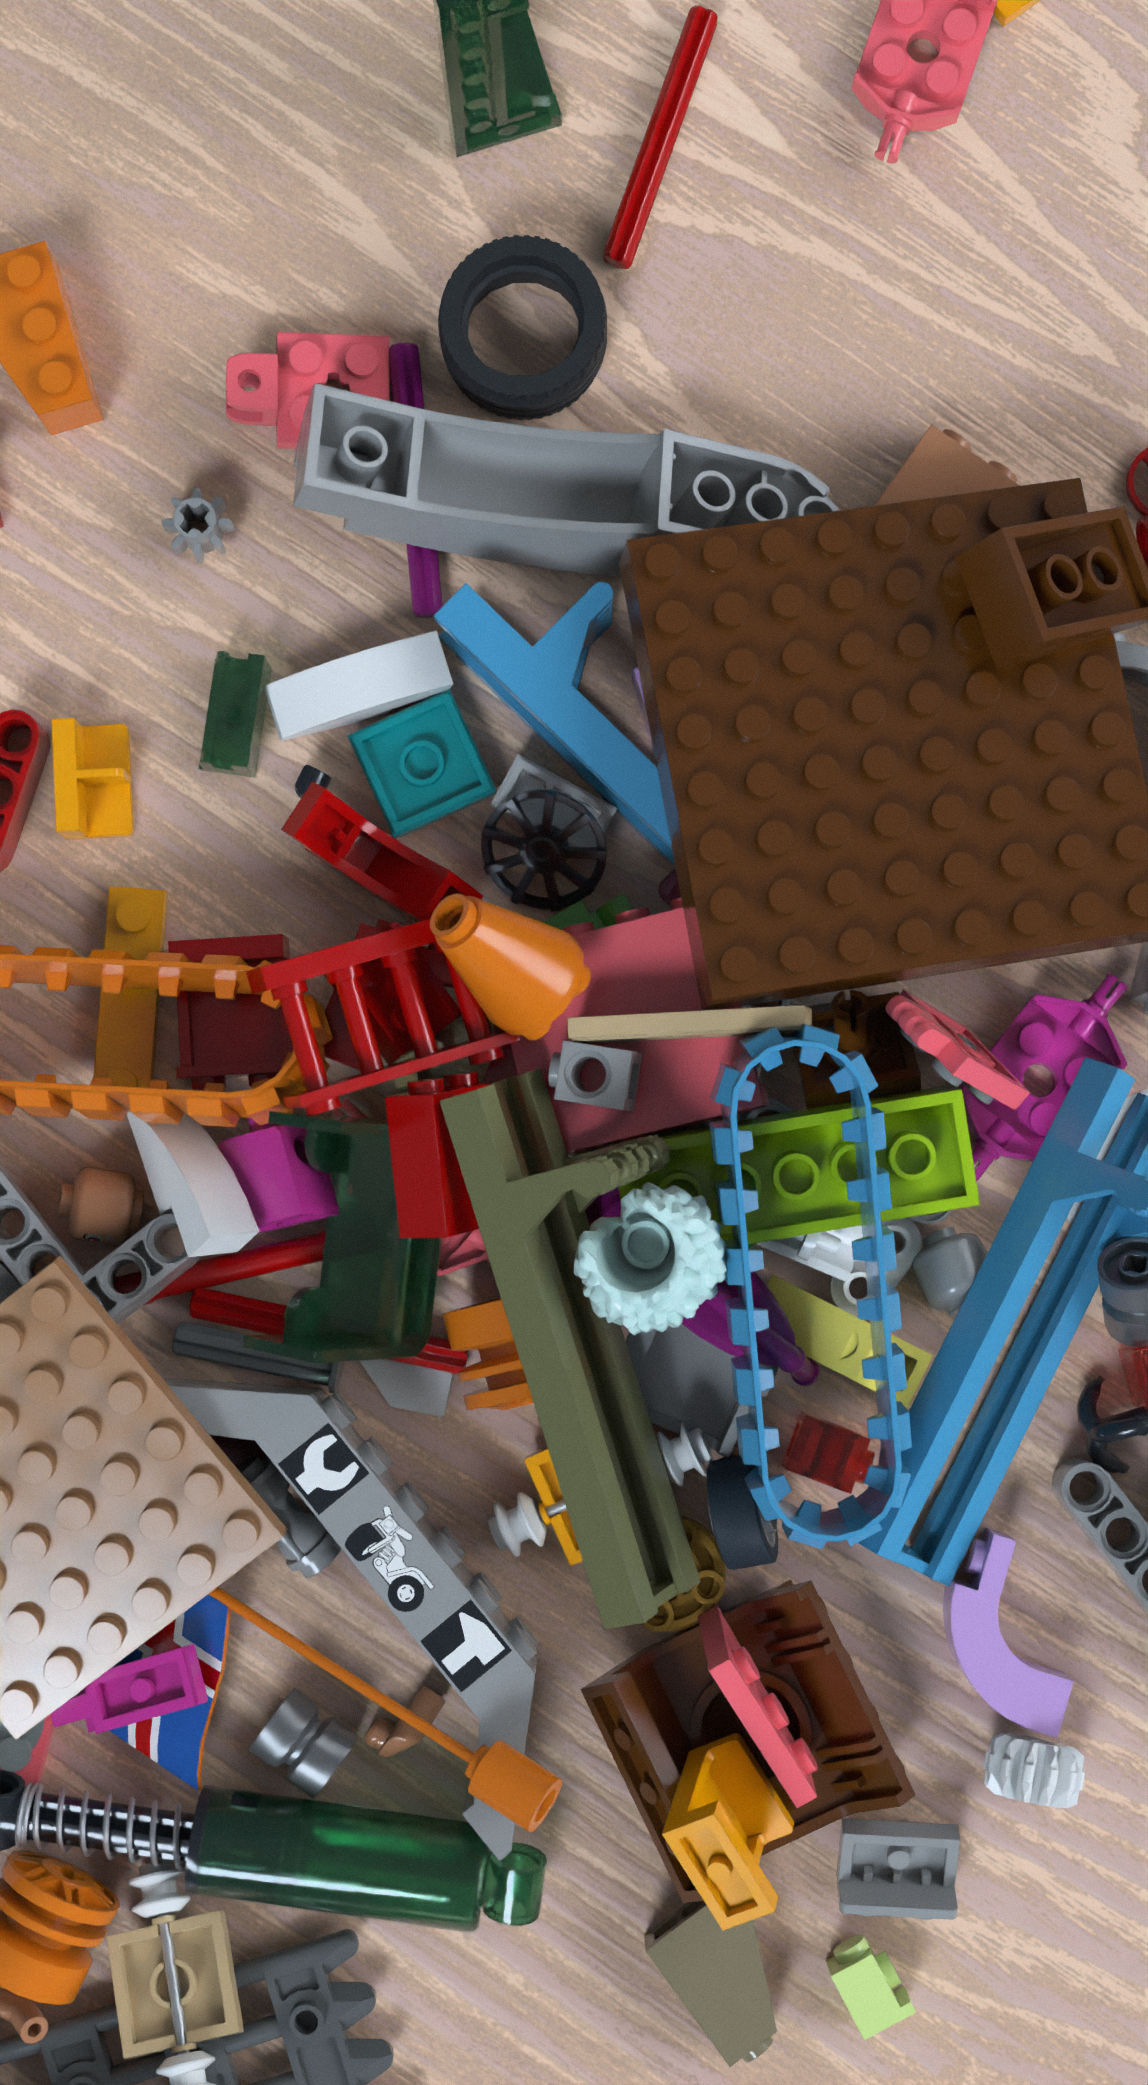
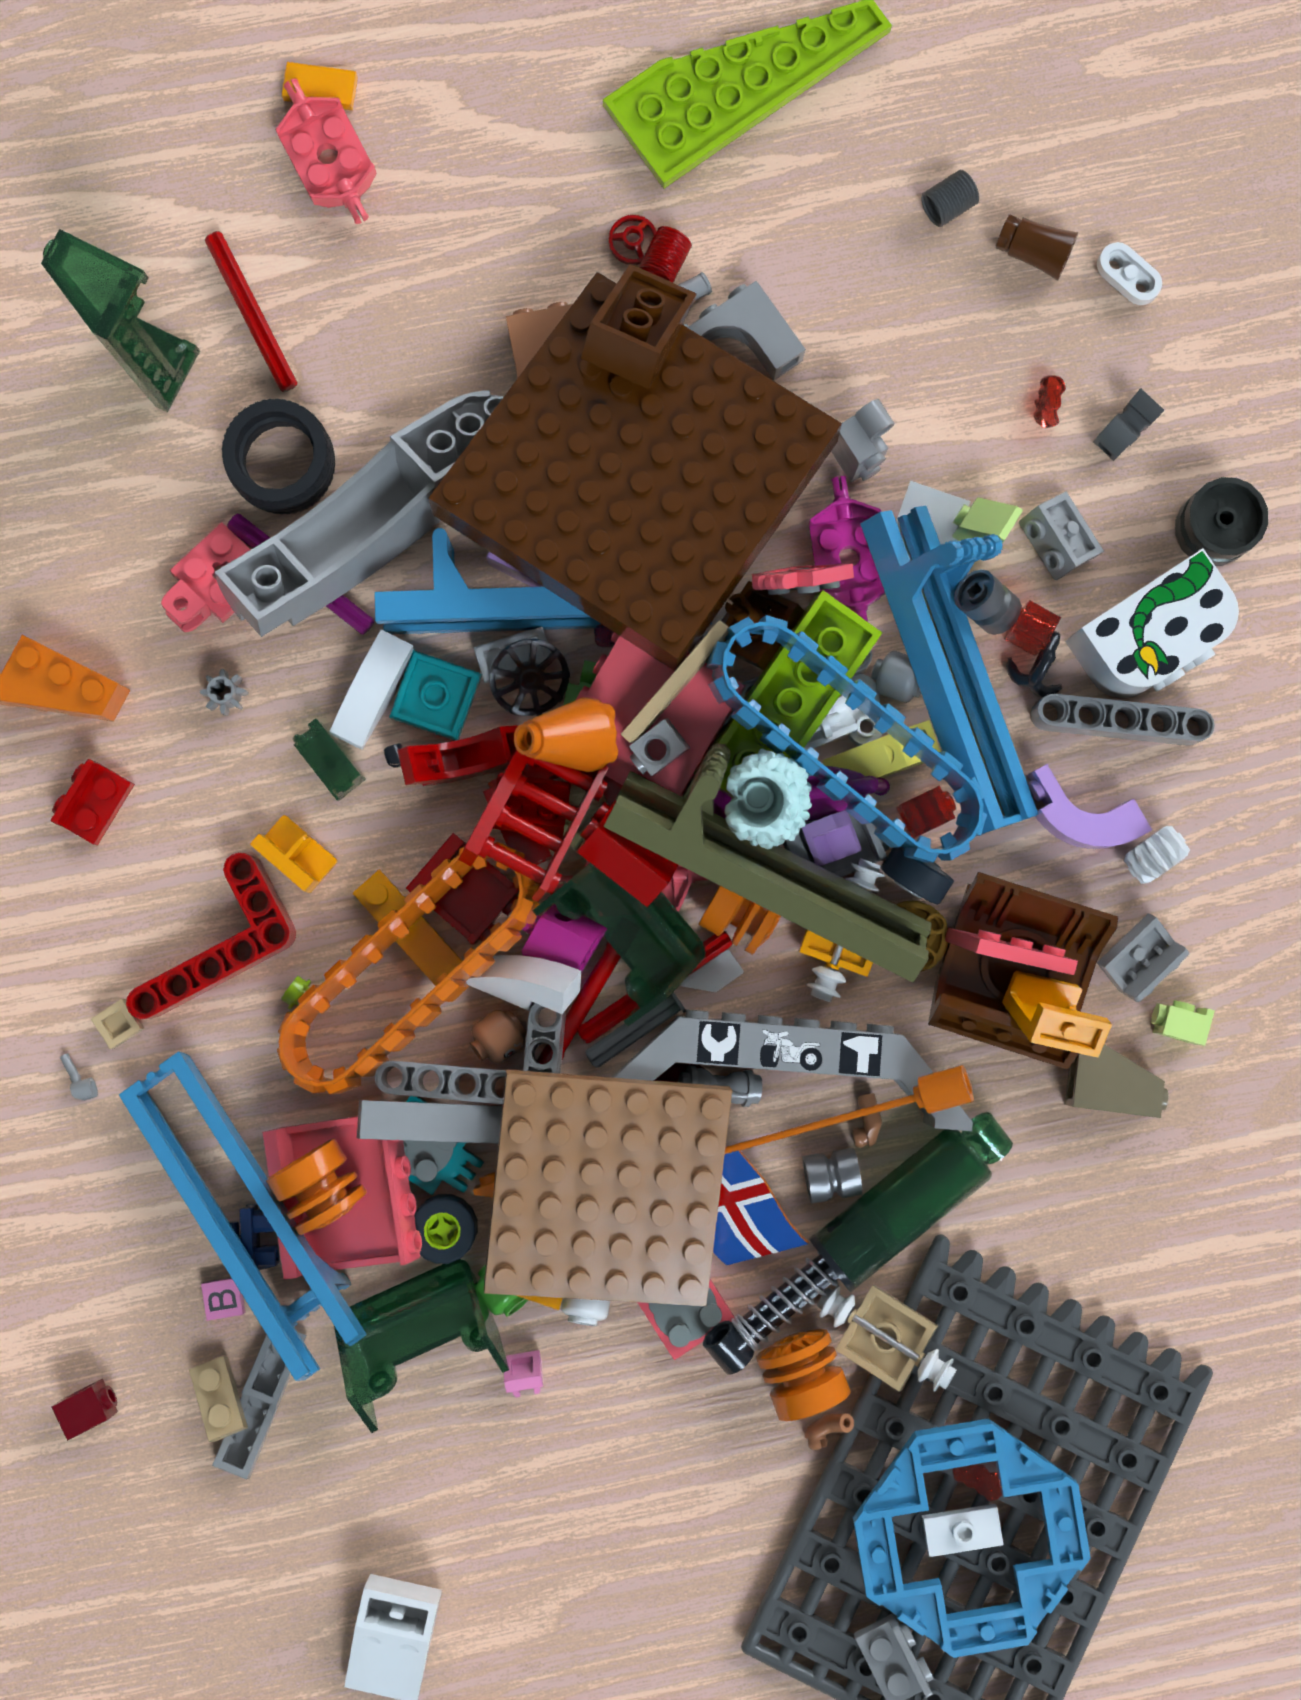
camera: 55 degrees left, 0 degrees up
dark pink hinge [51,1644,209,1734] -> none
none -> lavender panel [802,811,861,866]

